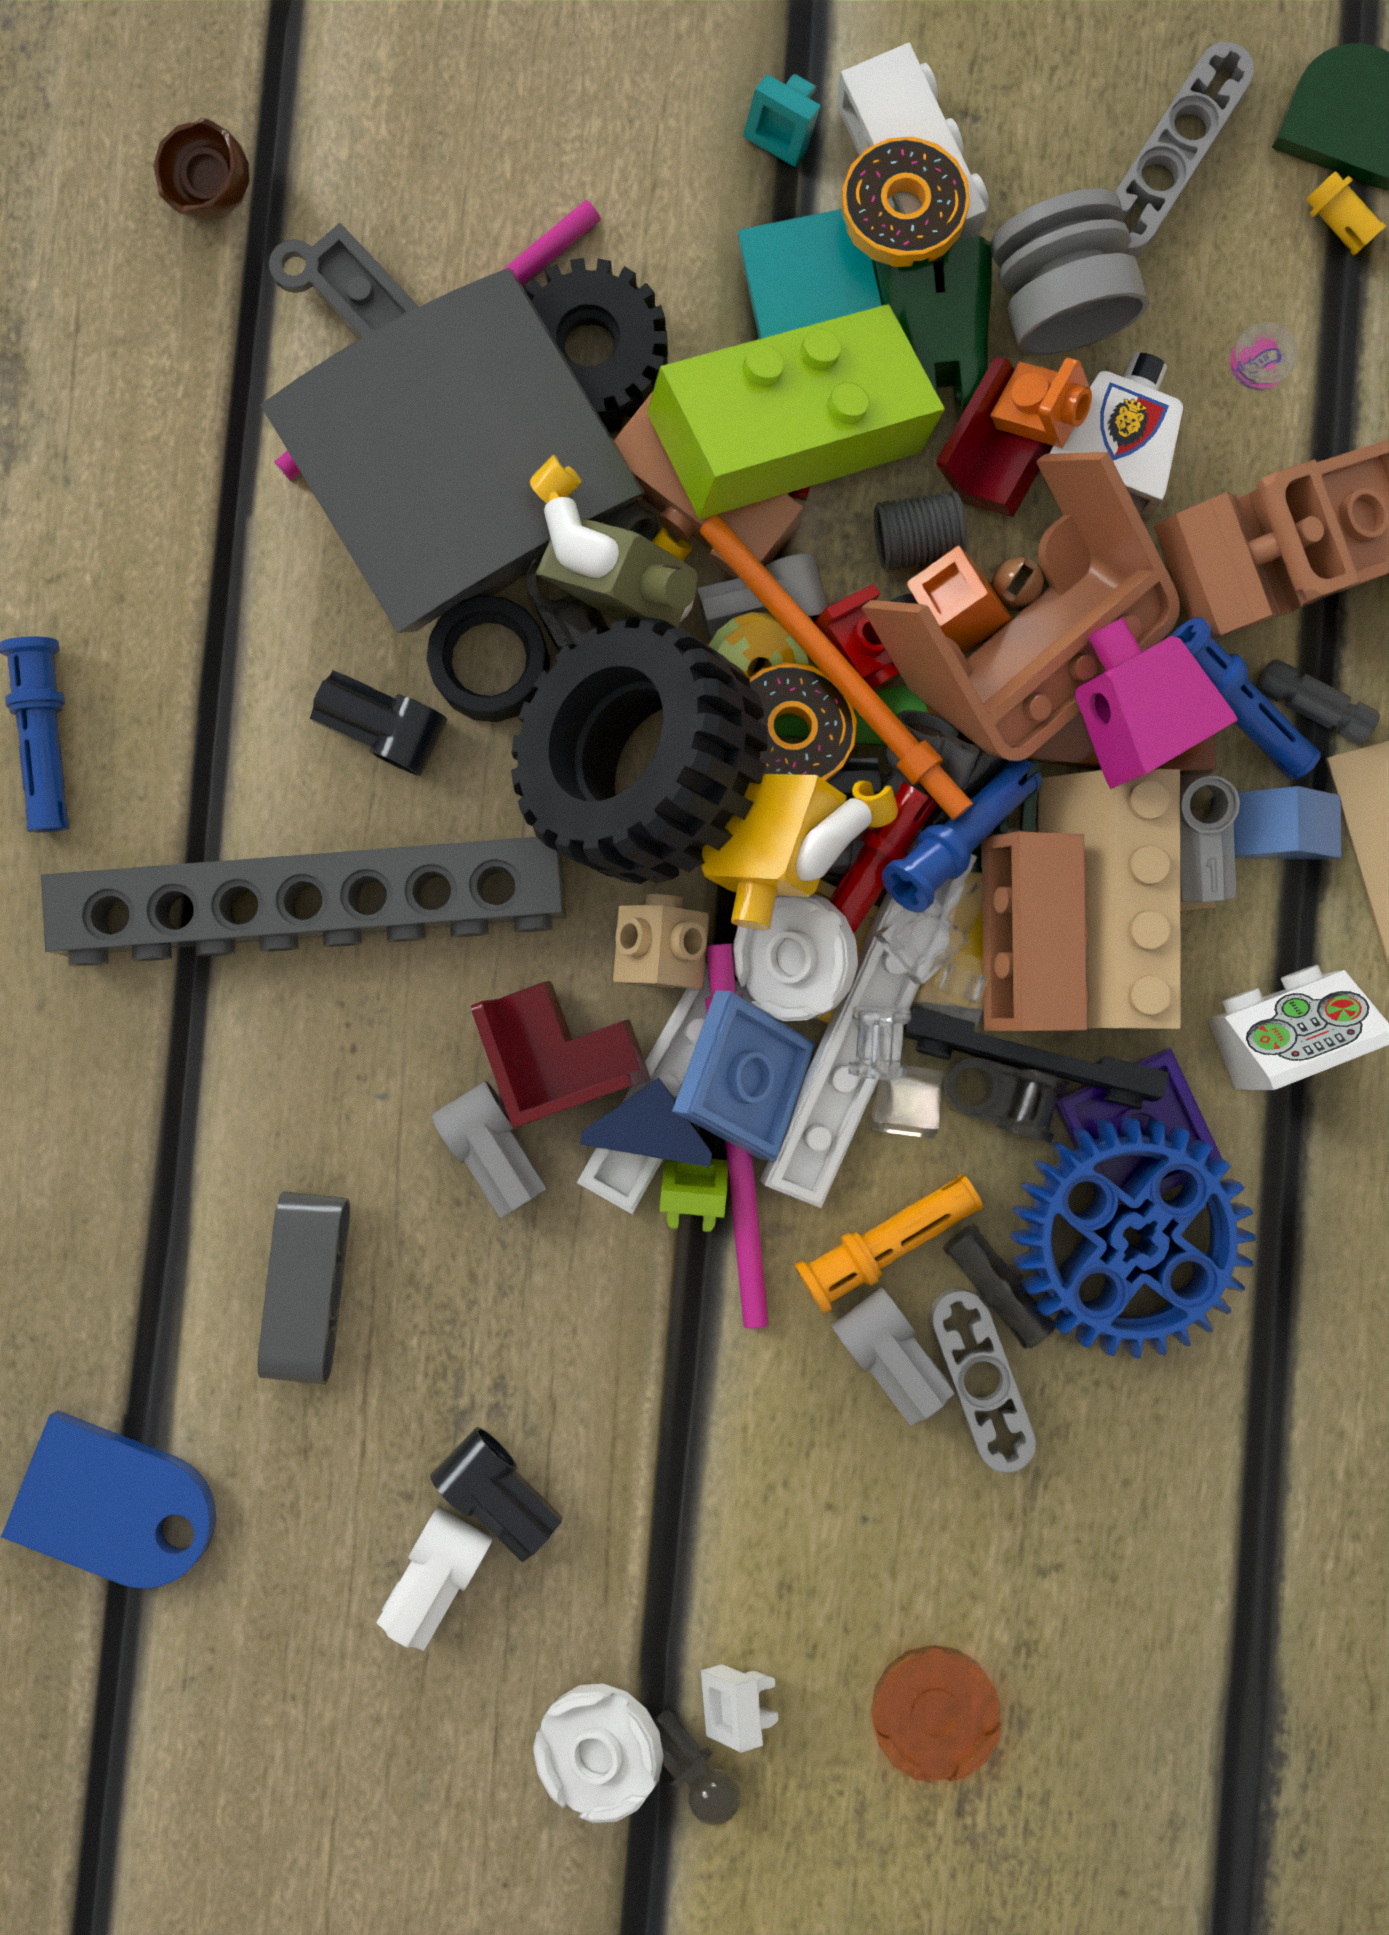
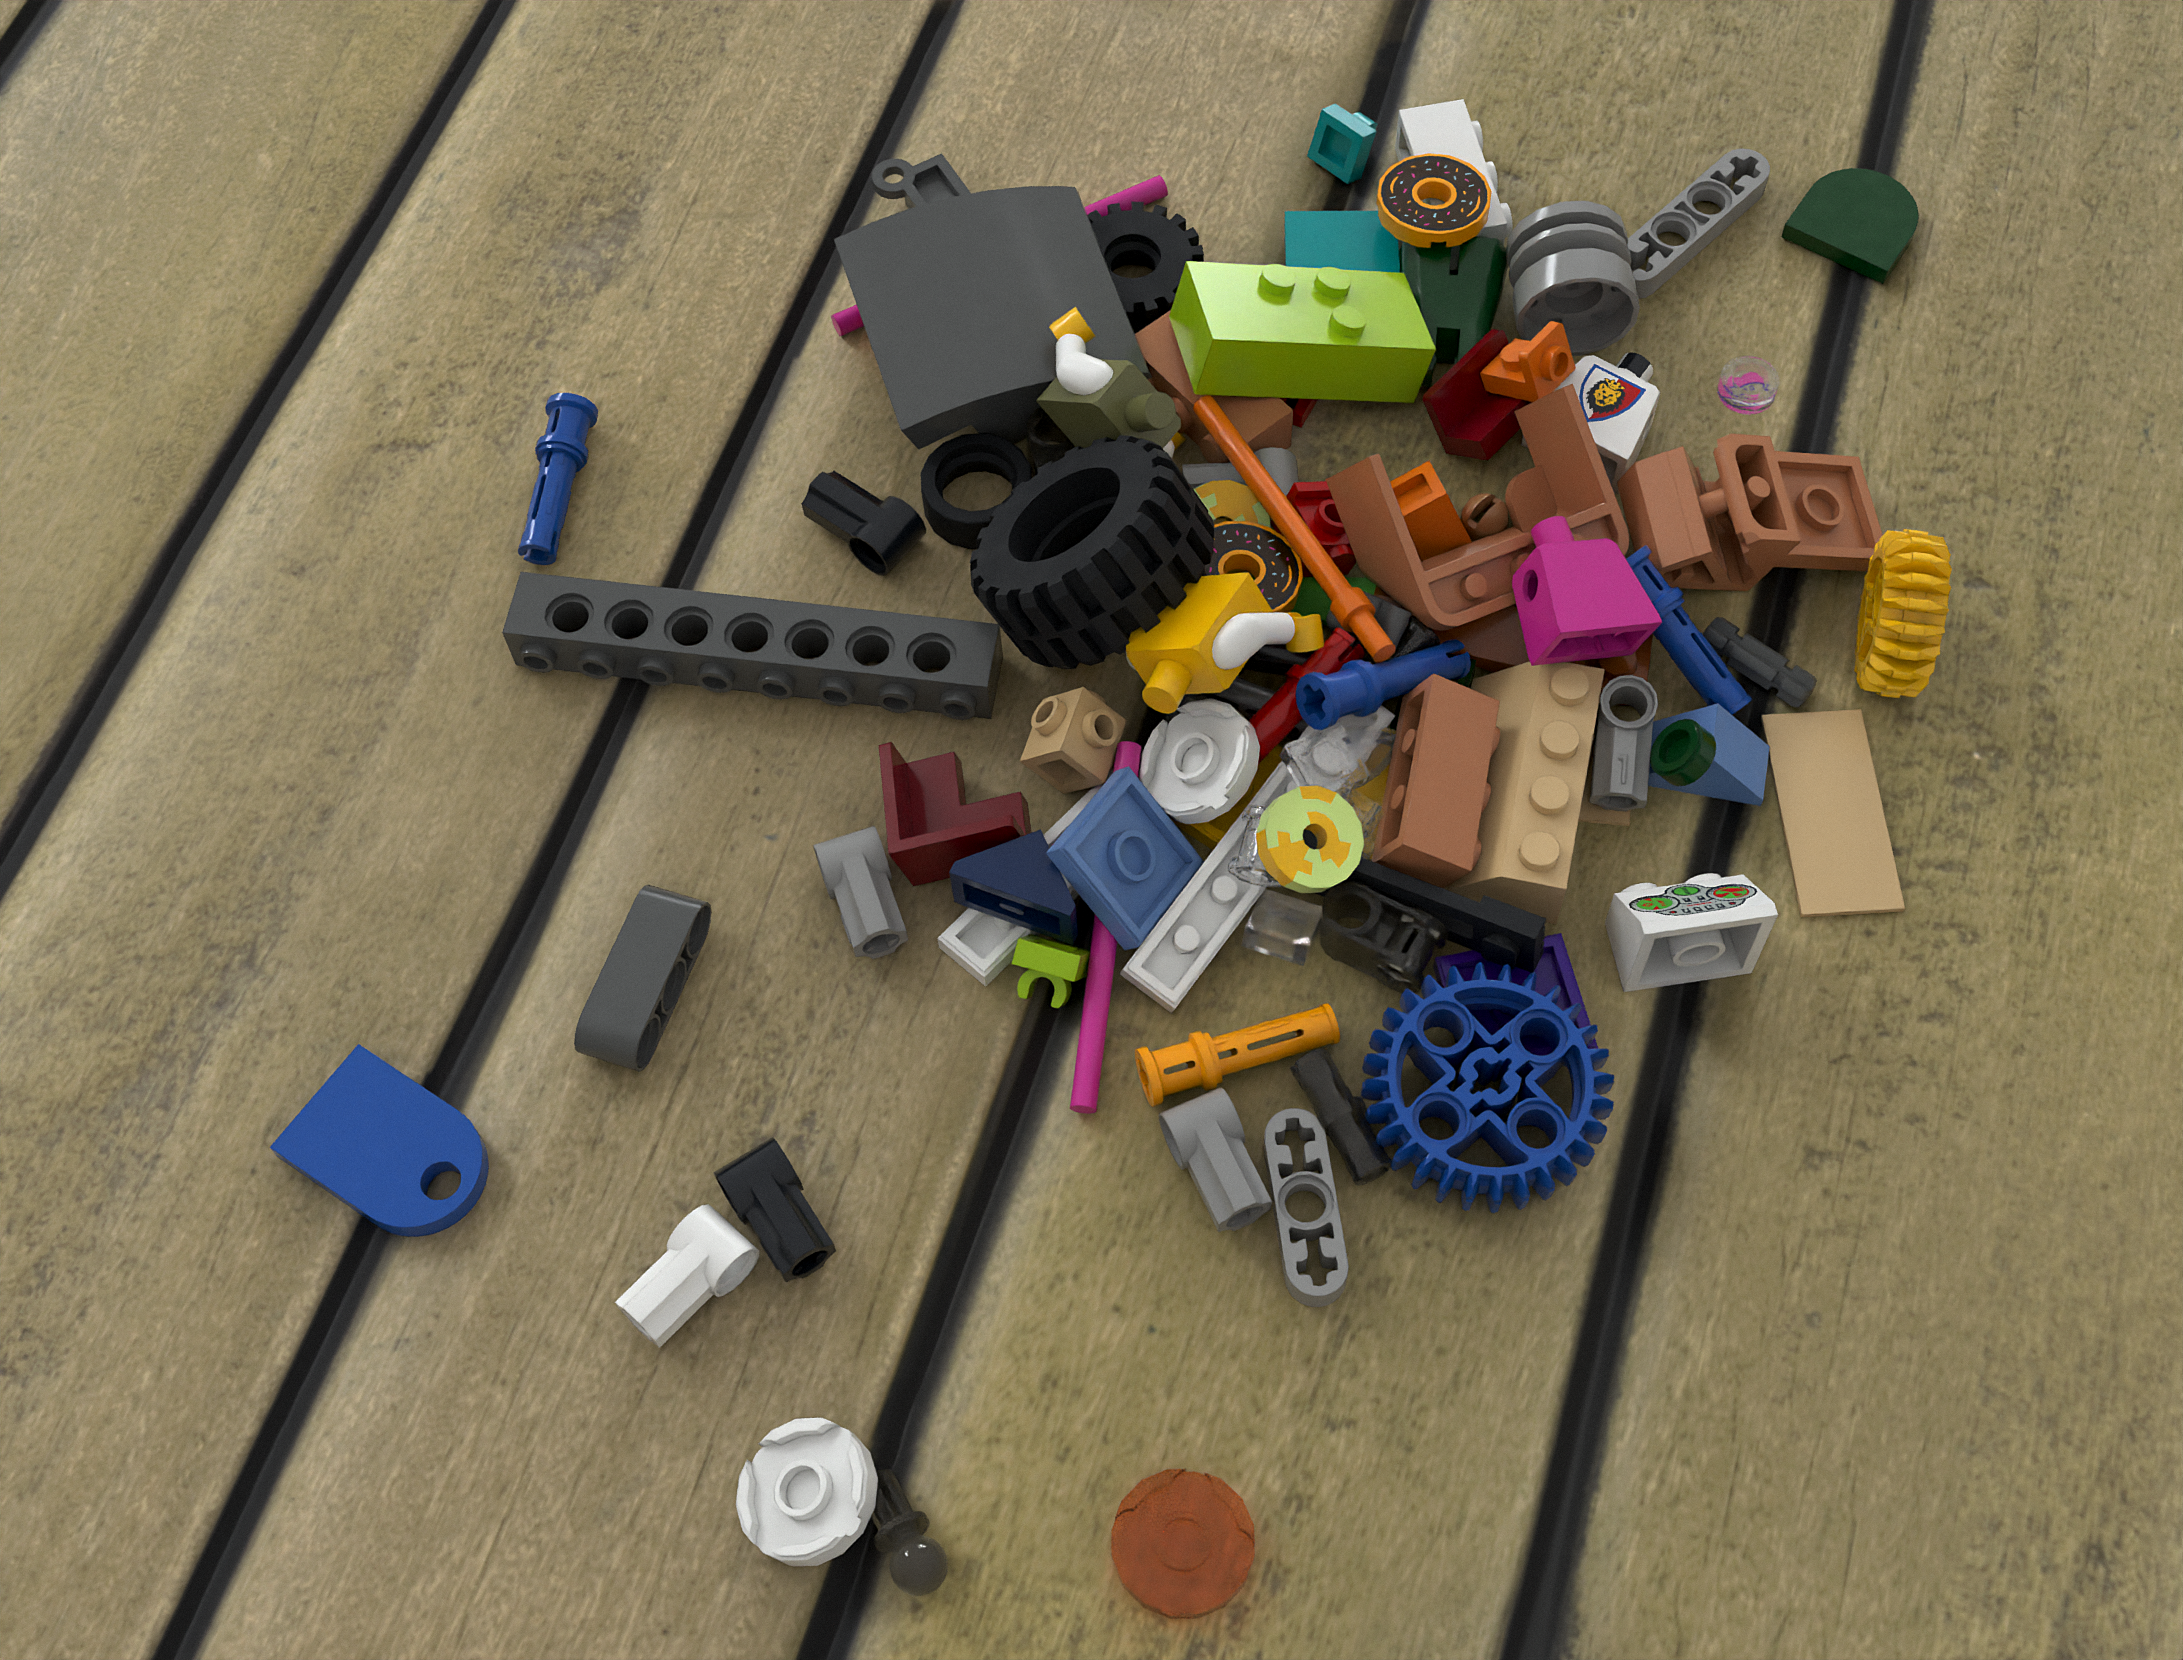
camera: 15 degrees right, 25 degrees down
reddish brown hair [153,118,250,221] -> none
white tile [701,1664,778,1753] -> none
dark grey piece [874,491,967,572] -> none
yellow pin [1306,171,1387,256] -> none
none -> piece [1256,786,1364,893]
none -> dark green tile [1650,719,1716,786]

